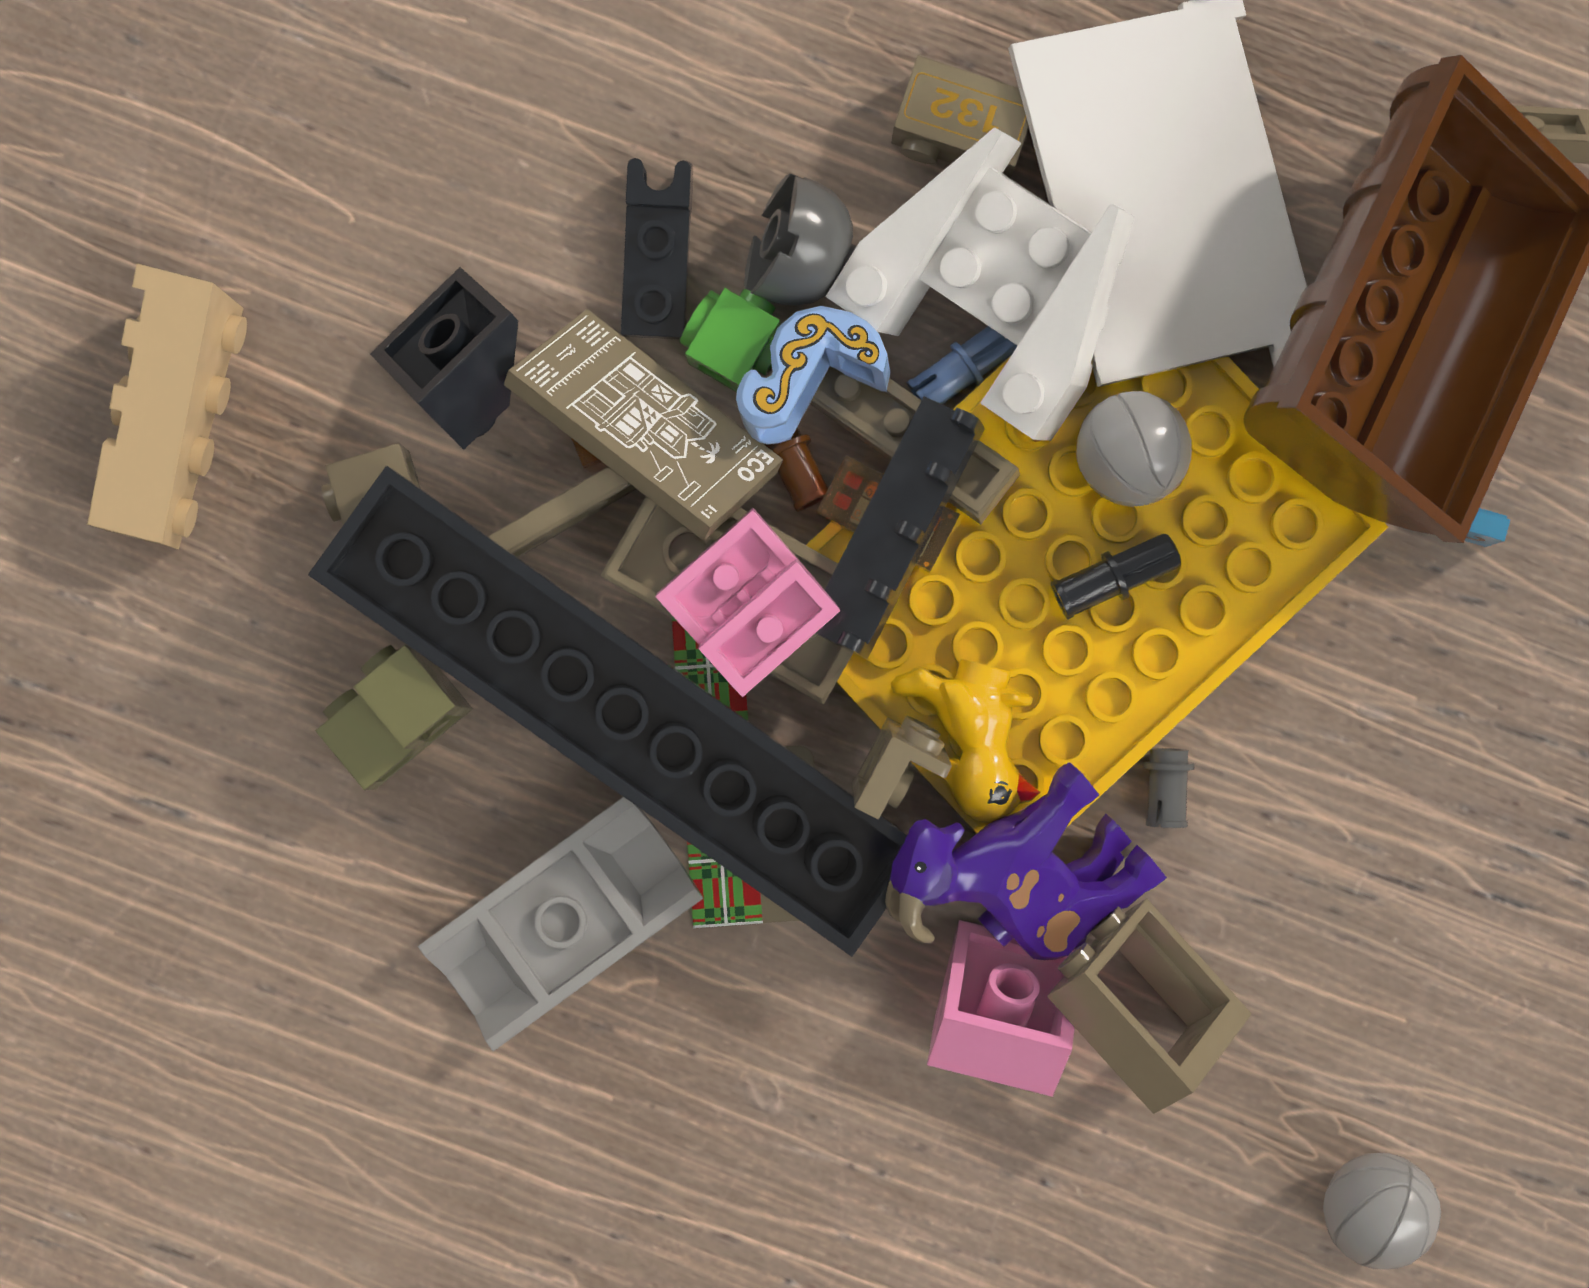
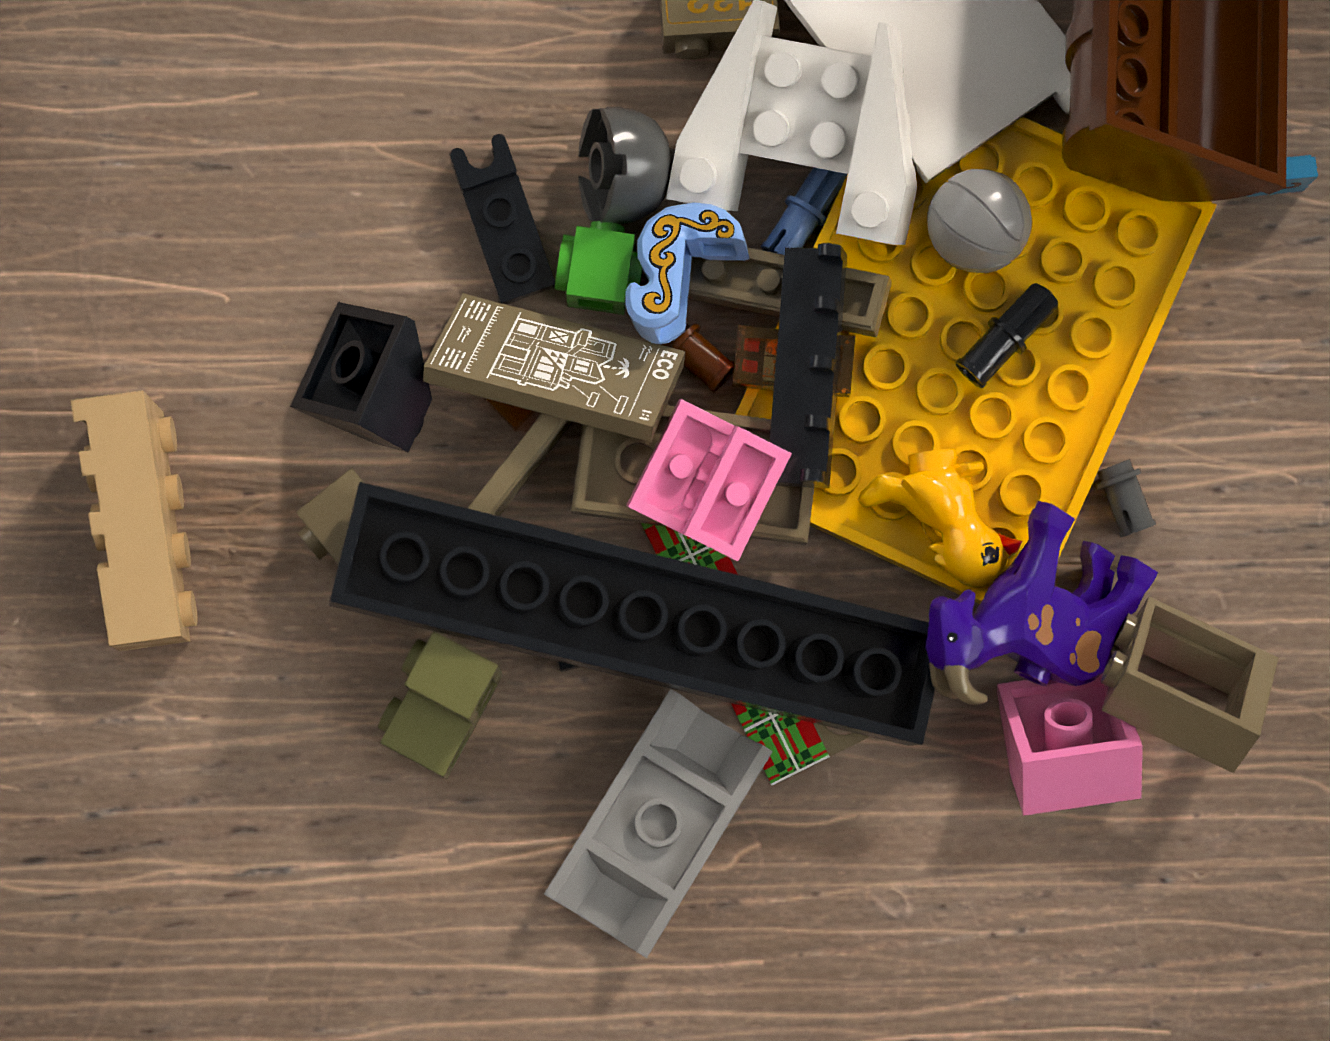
camera: 30 degrees left, 5 degrees down
dark tan bracket [852,716,952,820] -> none

